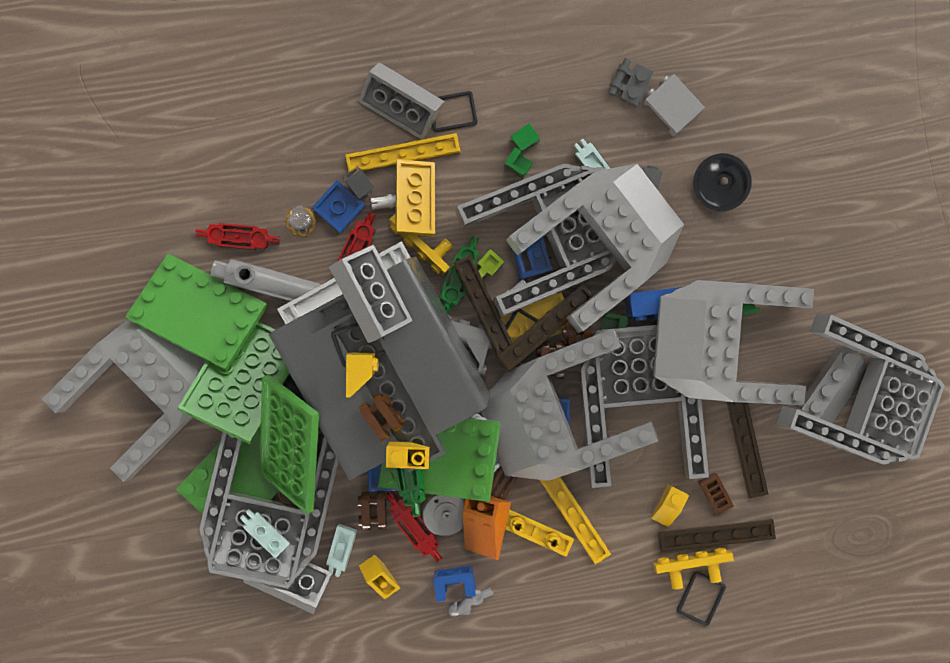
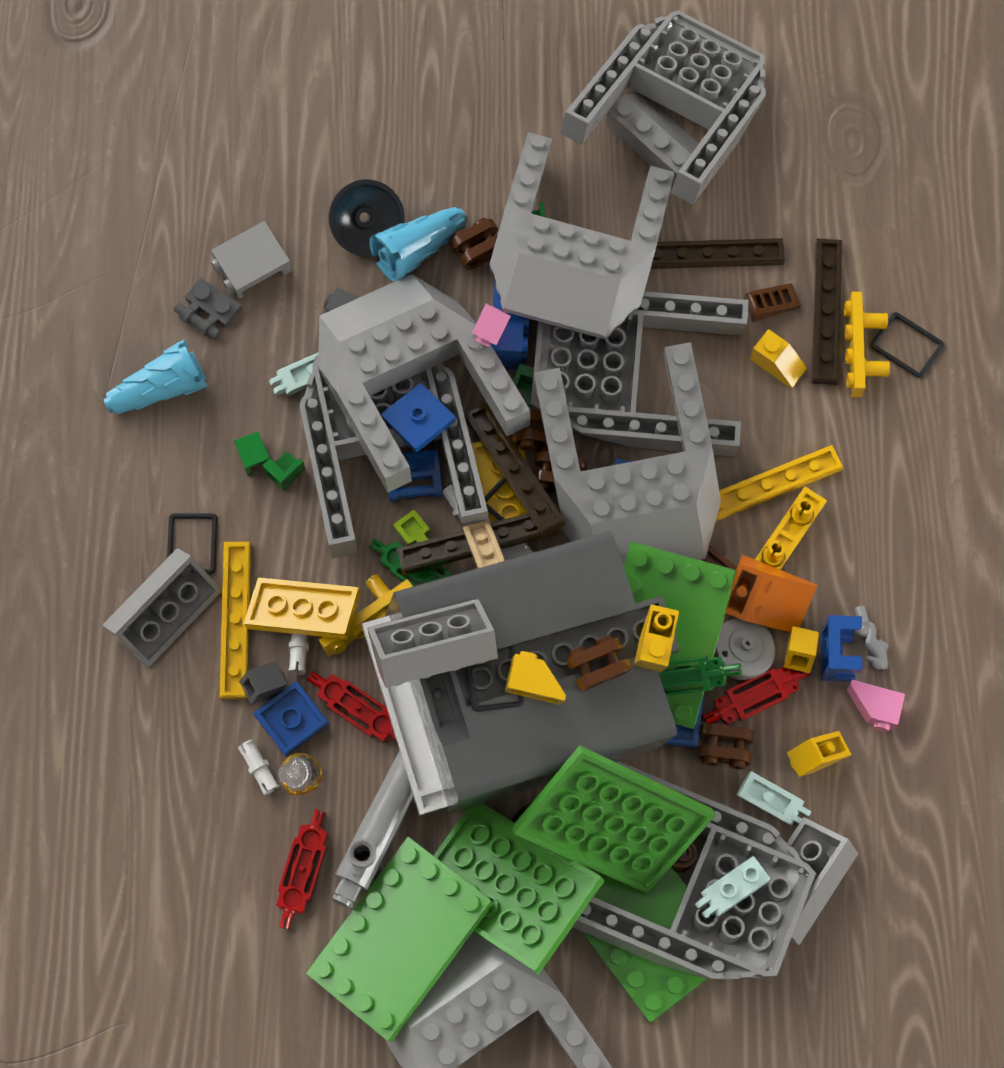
camera: 80 degrees left, 15 degrees down
none -> medium azure cone [103,340,208,415]
none -> white pin [238,739,279,795]
none -> medium azure cone [369,207,467,282]
none -> blue plate [381,383,456,453]
none -> reddish brown brick [449,218,498,270]
none -> tan tile [463,520,505,568]
none -> bright pink slope [472,303,511,347]
none -> yellow brick [784,626,819,673]
none -> bright pink slope [847,680,905,732]

